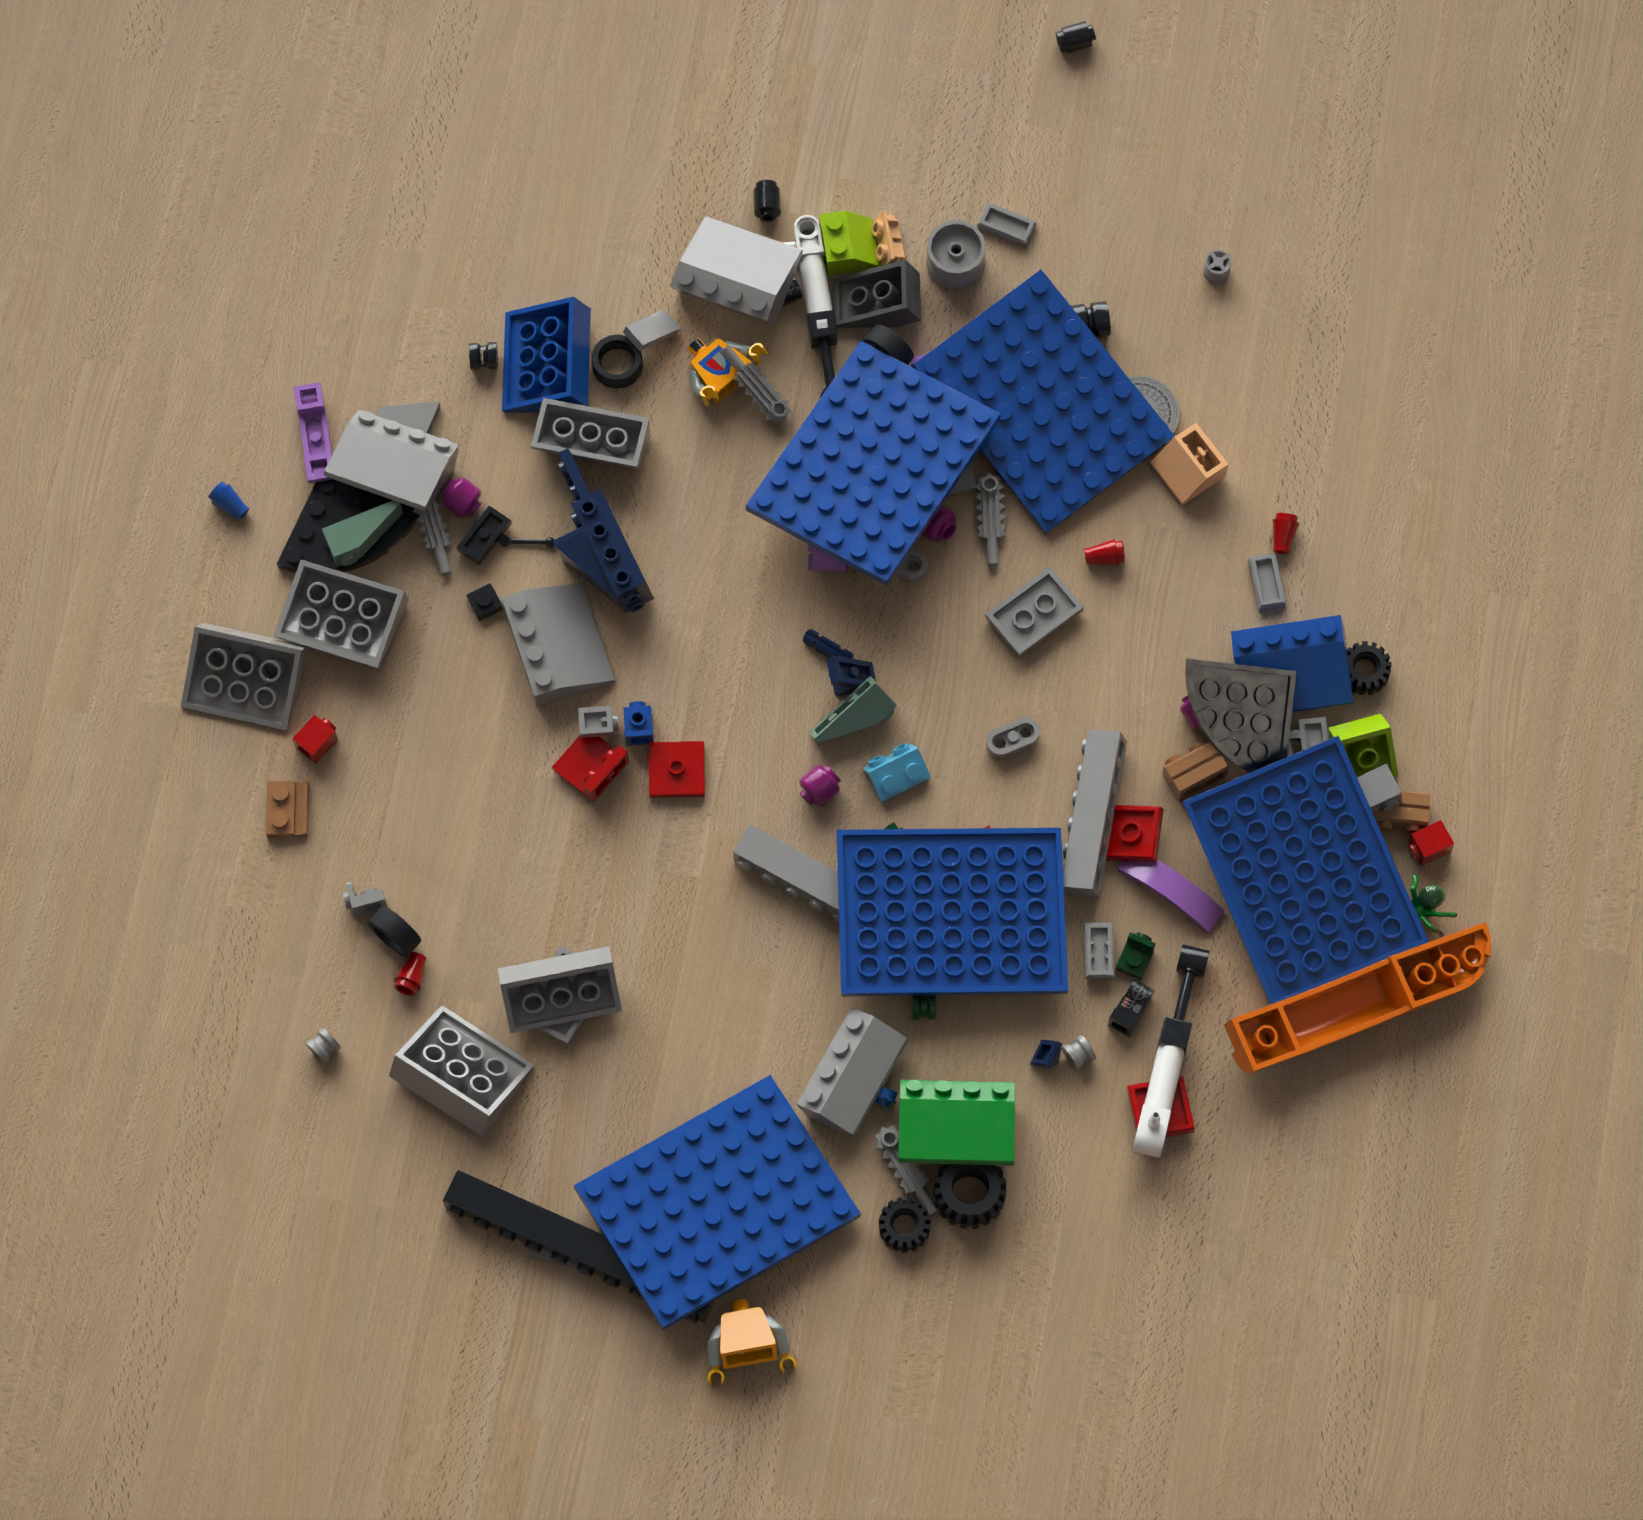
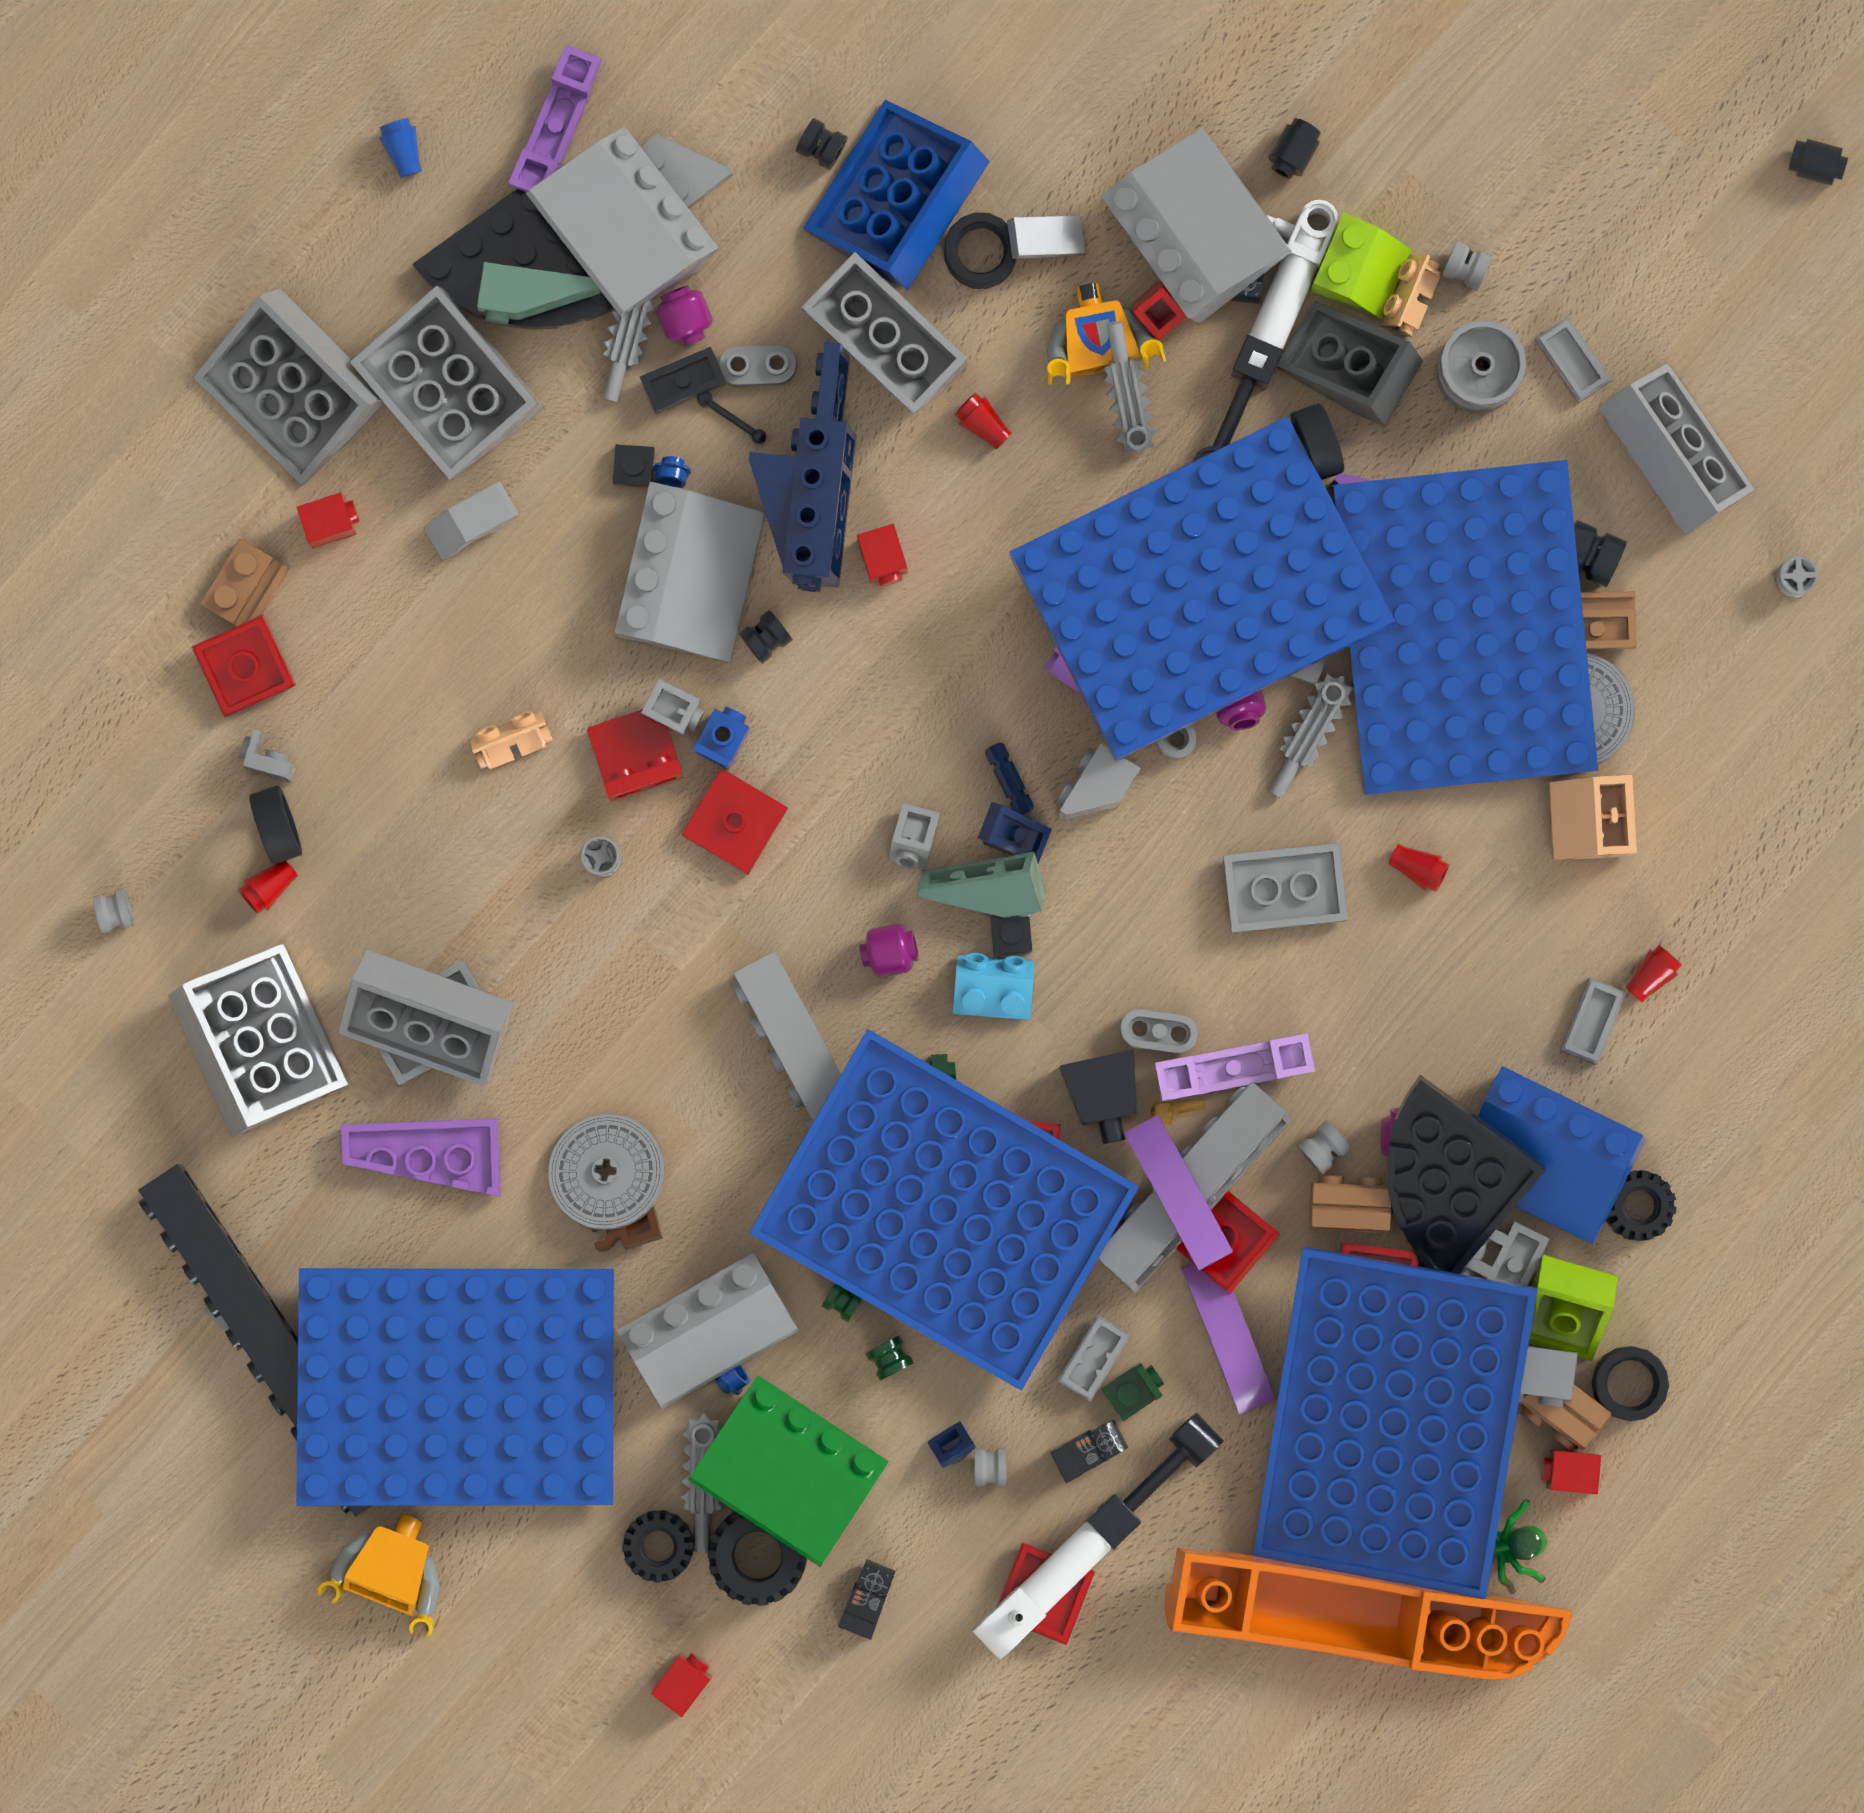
camera: 30 degrees right, 15 degrees up
none -> red plate [192,614,296,718]
none -> medium lavender wing [341,1119,501,1197]
none -> light grey slope [423,482,519,561]
none -> light nougat hinge [470,711,553,770]
none -> light grey piece [548,1114,665,1230]
none -> light grey wheel [581,836,622,878]
none -> reddish brown plate [590,1205,663,1252]
none -> red brick [651,1653,712,1718]
none -> blue plate [653,456,691,488]
none -> light grey plate [719,345,797,387]
none -> black wheel [739,610,793,664]
none -> black leg [838,1559,896,1640]
none -> red brick [857,523,908,587]
none -> dark green wheel [865,1335,914,1381]
none -> light grey bracket [888,803,940,870]
none -> red cone [954,392,1012,449]
none -> black plate [990,915,1032,955]
none -> light grey slope [1056,744,1140,821]
none -> black torso [1059,1050,1137,1145]
none -> medium lavender slope [1124,1115,1233,1271]
none -> red brick [1132,280,1187,341]
none -> clear yellow hand [1151,1099,1206,1125]
none -> lavender slope [1154,1033,1315,1101]
none -> light grey wheel [1297,1120,1352,1175]
none -> light grey wheel [1442,240,1493,291]
none -> medium nougat plate [1581,591,1637,650]
none -> black tyre [1592,1346,1669,1421]
none -> light grey slope [1599,363,1755,535]

